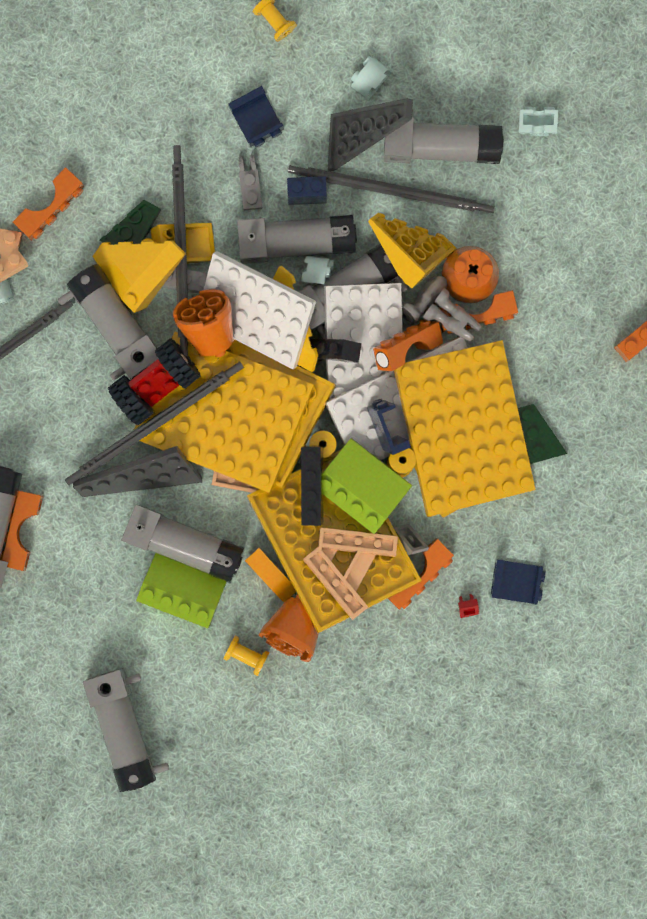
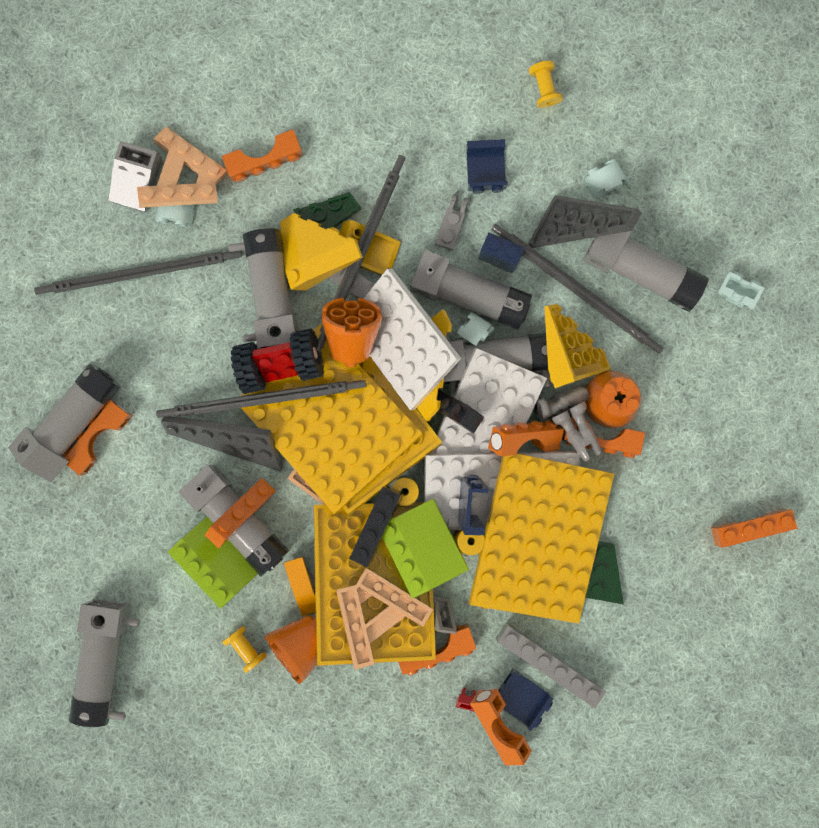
camera: 30 degrees right, 0 degrees up
none -> orange arch [205,478,276,549]
none -> orange arch [470,689,532,766]
none -> light grey brick [496,622,606,708]

